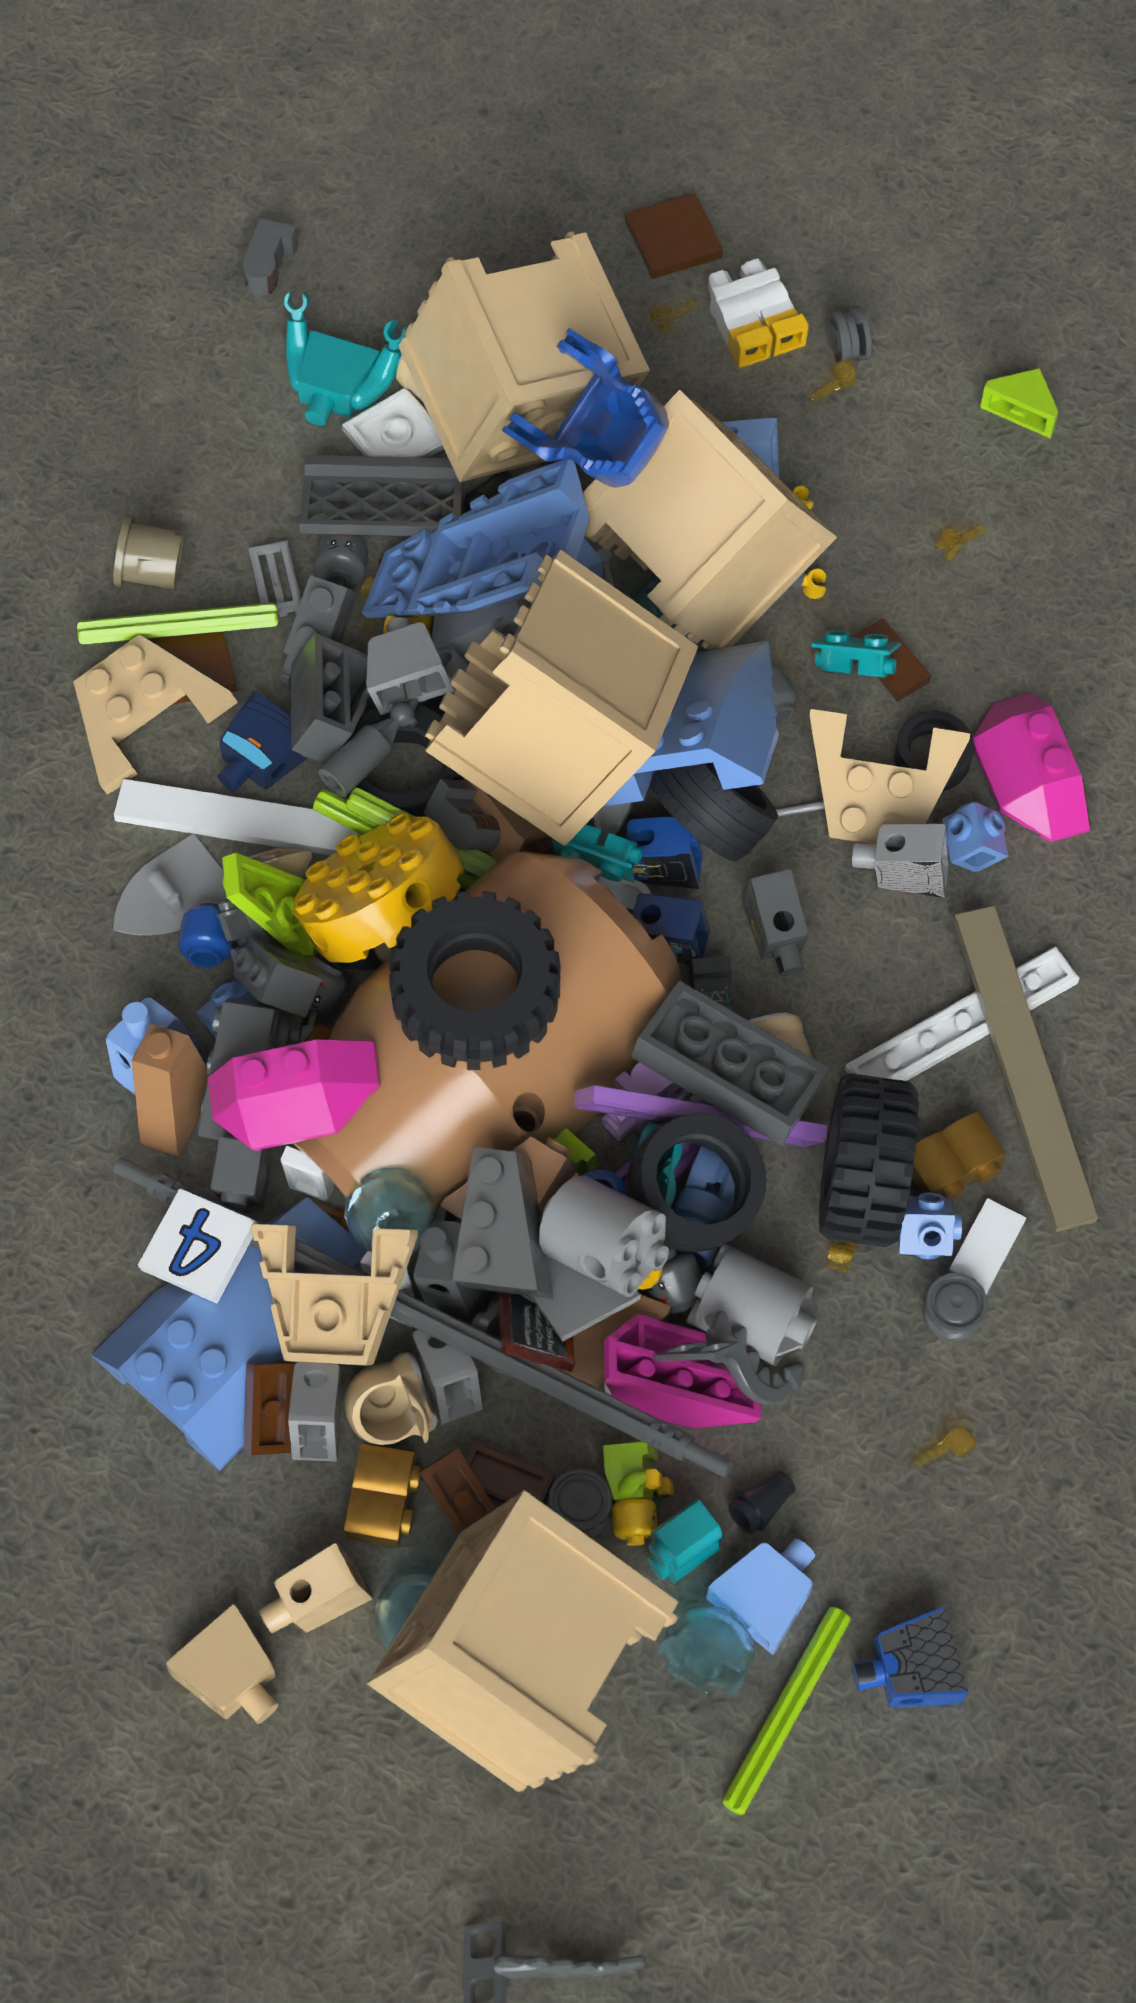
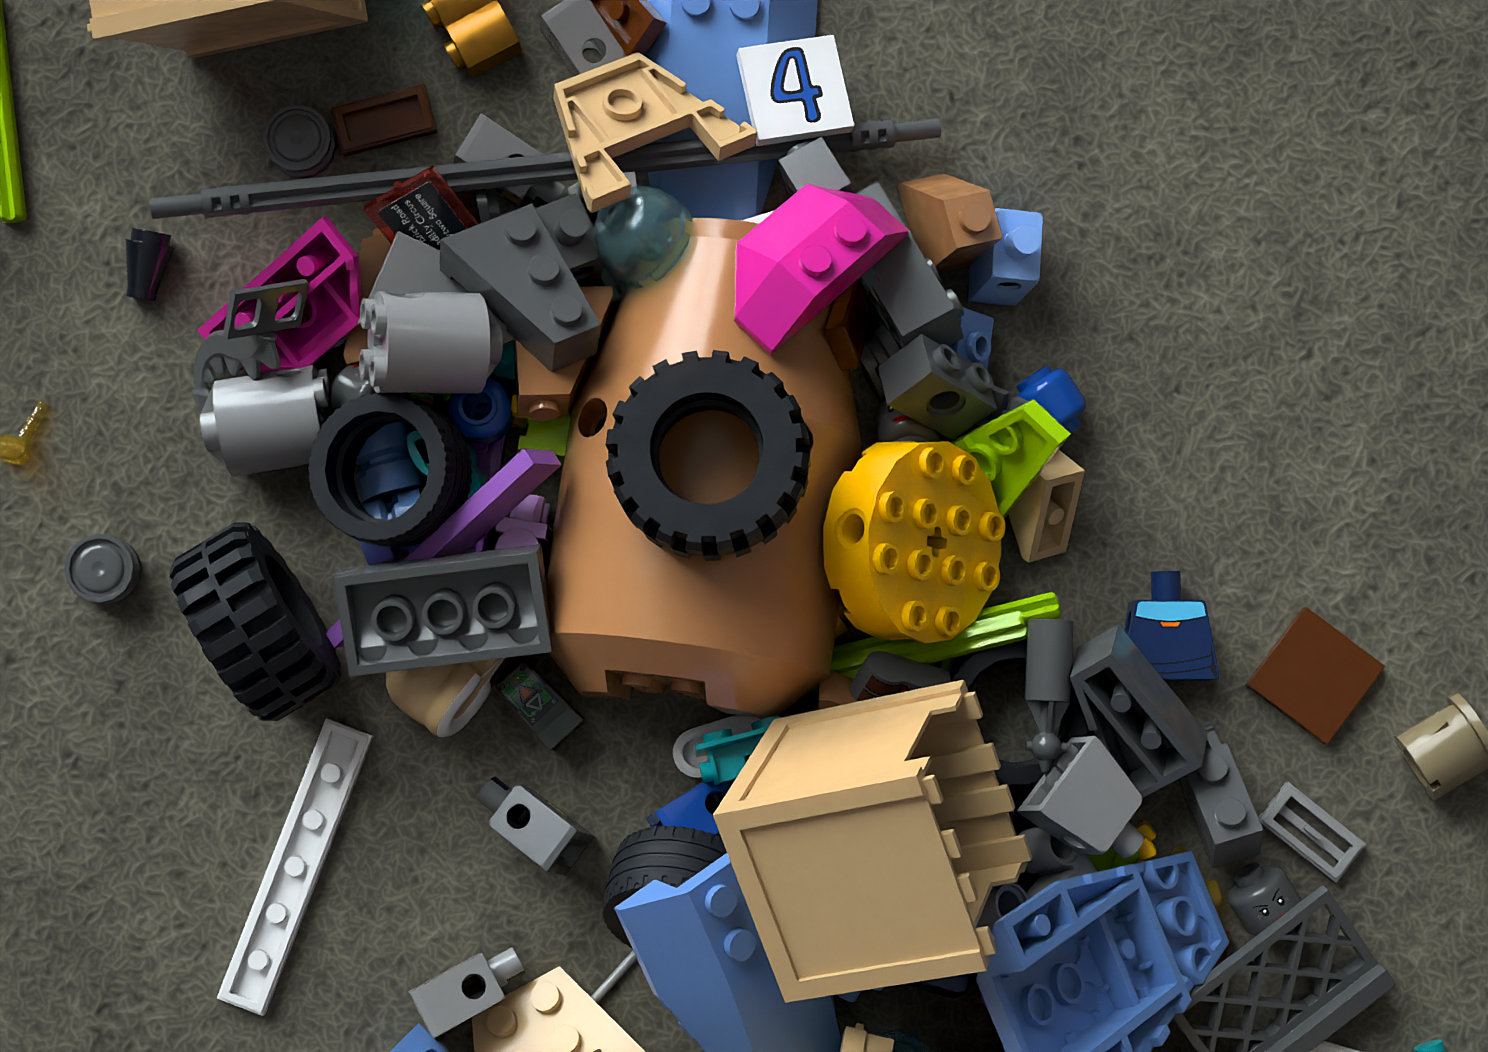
camera: 140 degrees right, 20 degrees up
tan wing [73,634,238,794] -> none
axle [77,603,278,644] -> none
light grey shield [113,833,226,935] -> none
white tile [114,779,361,856] -> none
tan piece [344,1352,438,1445] -> none
reddish brown plate [418,1447,495,1537] -> none
piece [603,1442,674,1546] -> none
dark blue torso [626,893,710,965] -> none
teal brick [647,1499,722,1584] -> none
clear light blue cylinder [658,1606,755,1696] -> none
light blue torso [706,1538,815,1655] -> none
brick [897,1192,962,1259] -> none
pearl gold brick [912,1112,1006,1201] -> none
white tile [948,1198,1026,1294] -> none
dark tan tile [953,906,1098,1232] -> none

